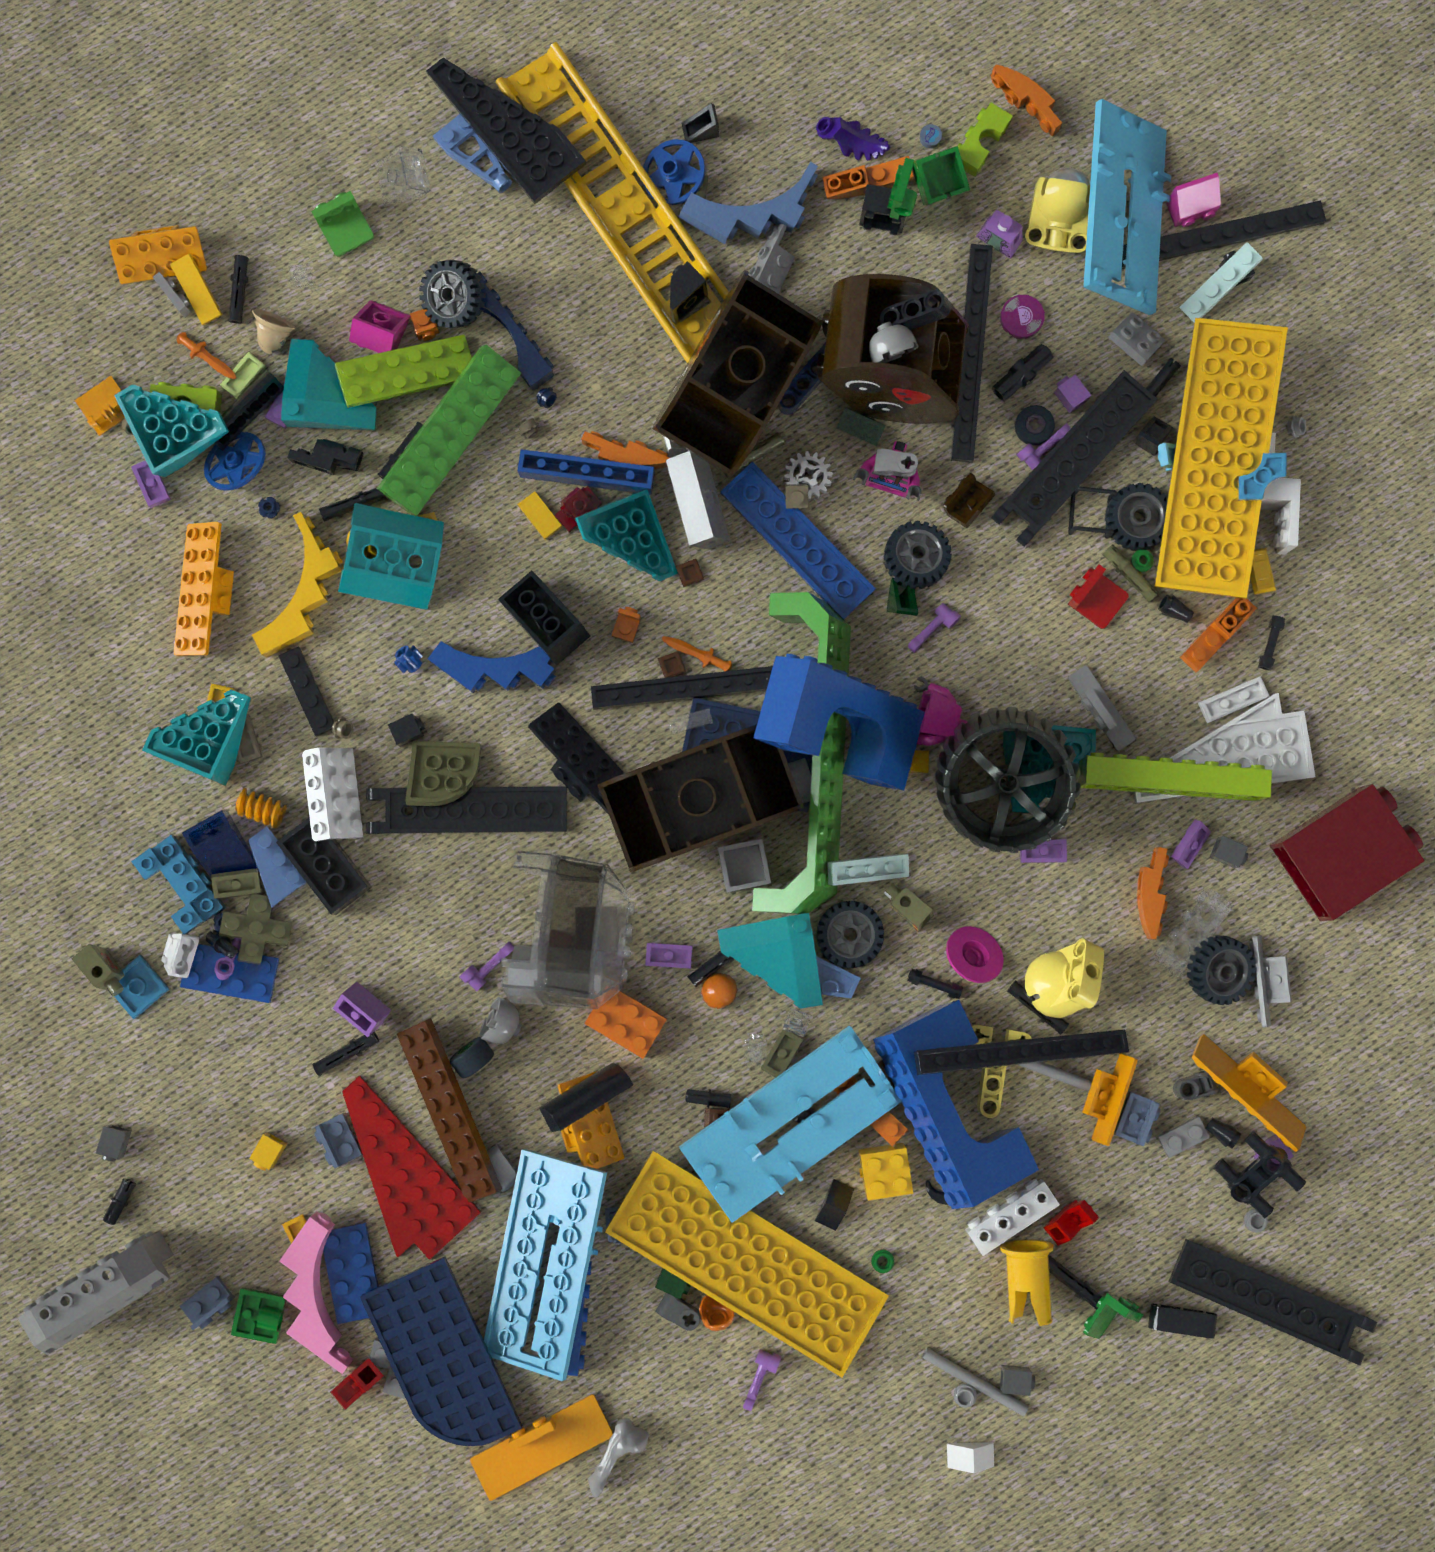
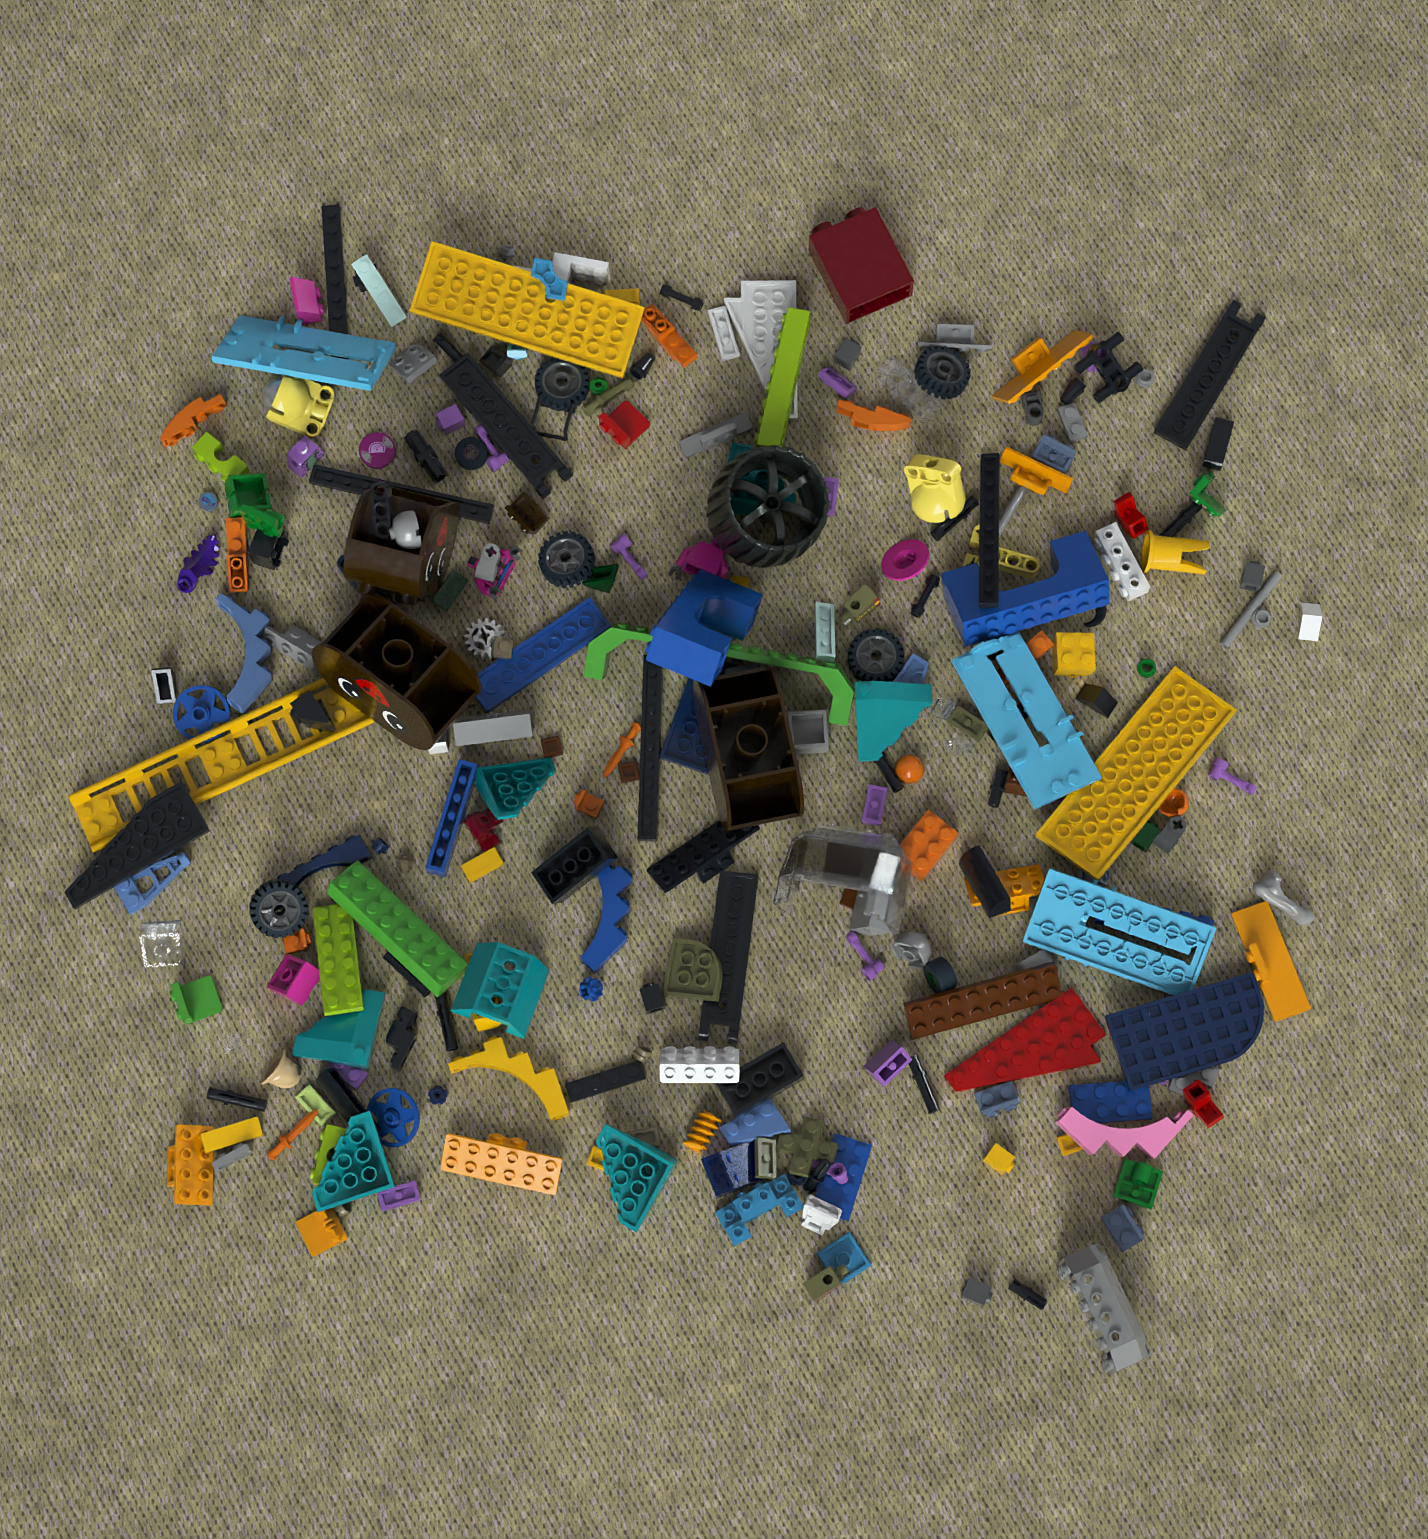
camera: 80 degrees left, 10 degrees down
orange slope [581,431,670,469] -> none
clear piece [668,708,713,735] -> none

